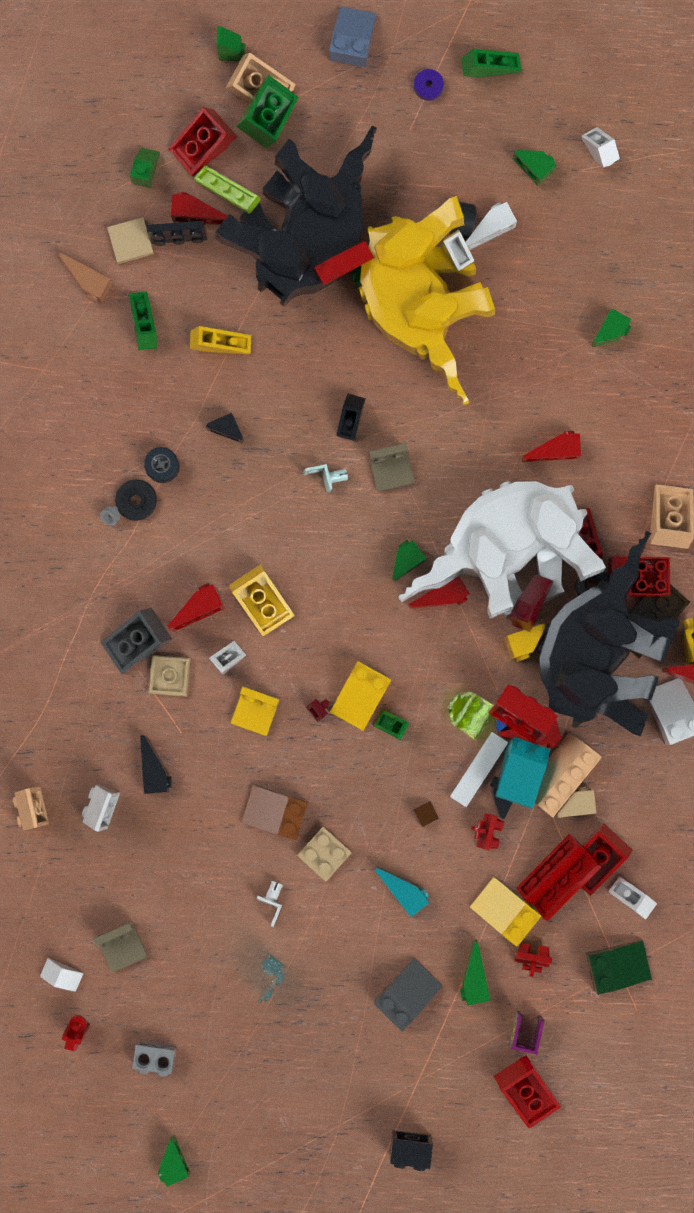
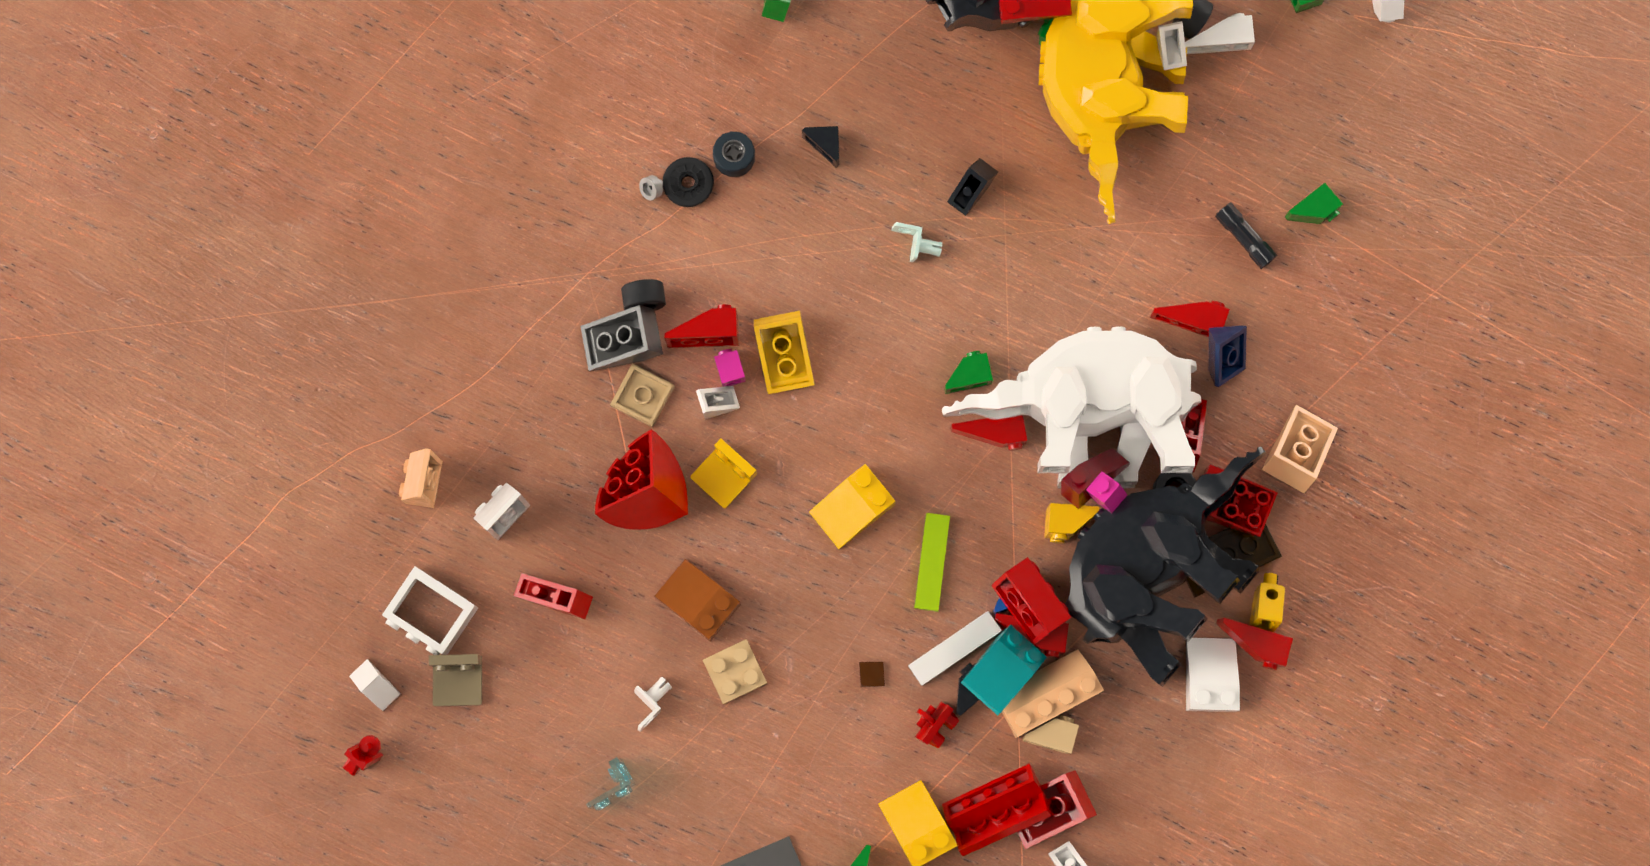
camera: 20 degrees right, 5 degrees down
light grey brick [132,1041,177,1077] -> none
black slope [140,735,172,794] -> none
yellow slope [190,326,251,354] -> none
dark red tile [306,699,331,722] -> none
dark tan bracket [369,443,414,492] -> none
green slope [374,709,409,740] -> none
teal slope [375,867,430,917] -> none
clear neon green slope [448,692,493,740] -> none
none -> white window [382,566,478,655]
none -> red slope [514,573,593,620]
none -> red brick [595,429,688,530]
none -> black tyre [621,279,666,311]
none -> dark pink brick [714,349,746,387]
none -> lime tile [914,513,950,612]
none -> dark pink brick [1086,471,1127,513]
none -> dark blue slope [1208,325,1247,387]
none -> black axle [1215,202,1277,269]

